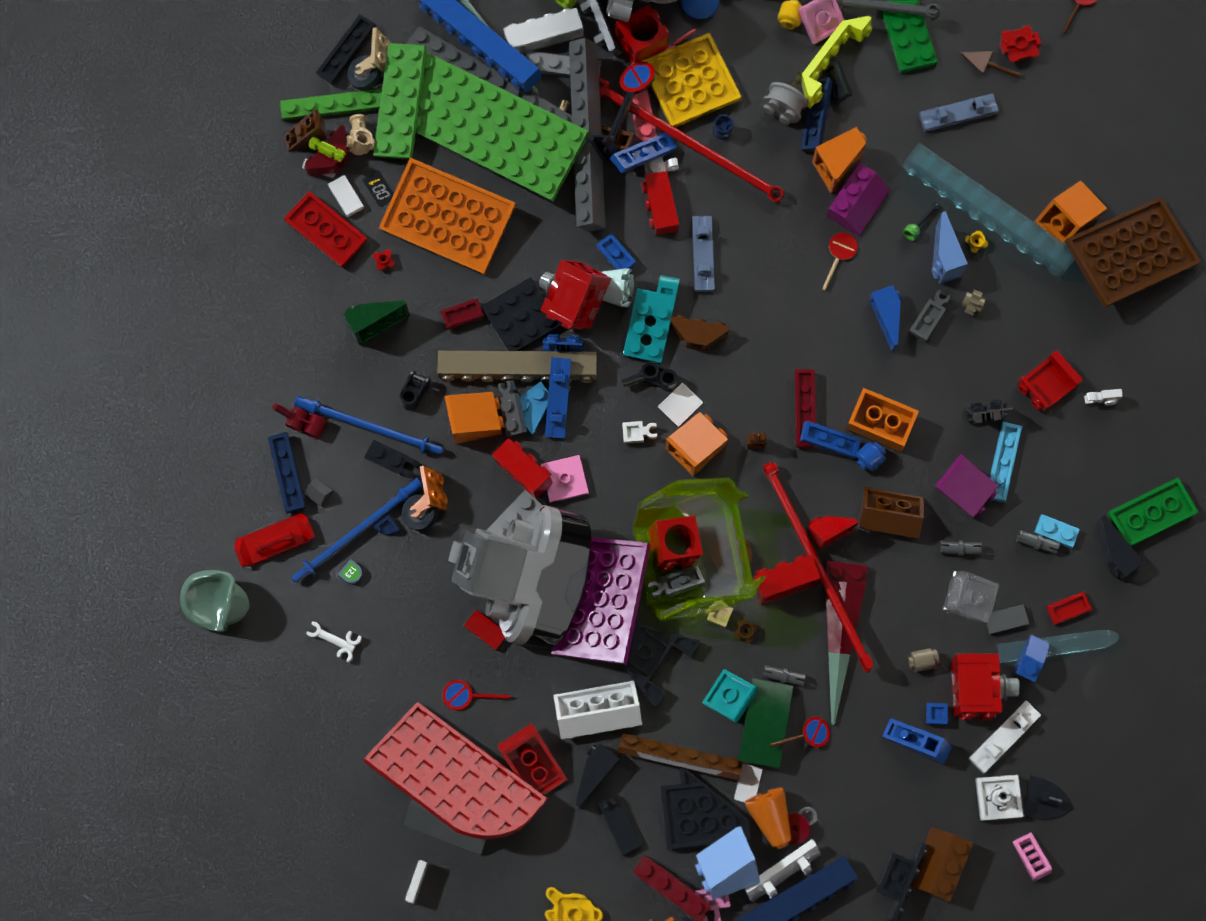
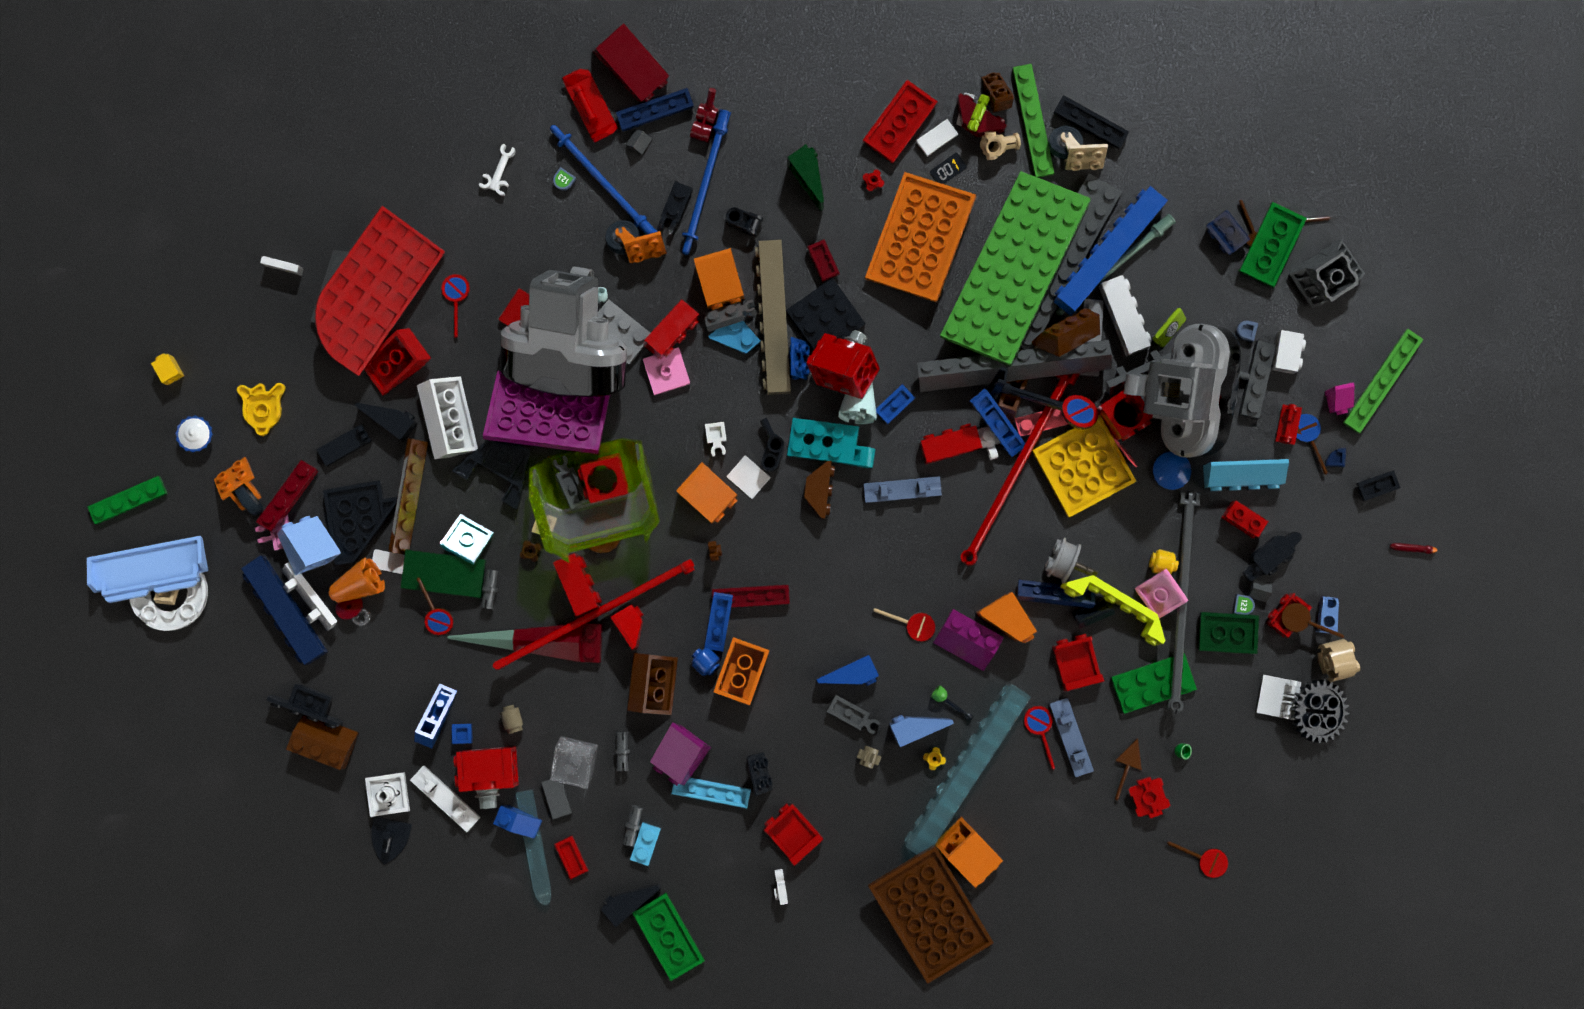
camera: 85 degrees right, 10 degrees up
sand green piece [180,570,249,632] -> none
bright green plate [373,43,427,160] -> none
dark blue tile [373,514,401,535] -> none
blue hinge [545,357,571,438] -> none
dark blue wheel [713,114,733,140] -> none
bright pink slope [1013,833,1052,882] -> none
none -> dark red slope [592,23,669,103]
none -> piece [1024,706,1055,770]
none -> reddish brown slope [1032,308,1100,357]
none -> red panel [1052,634,1104,691]
none -> green hinge [1174,743,1192,759]

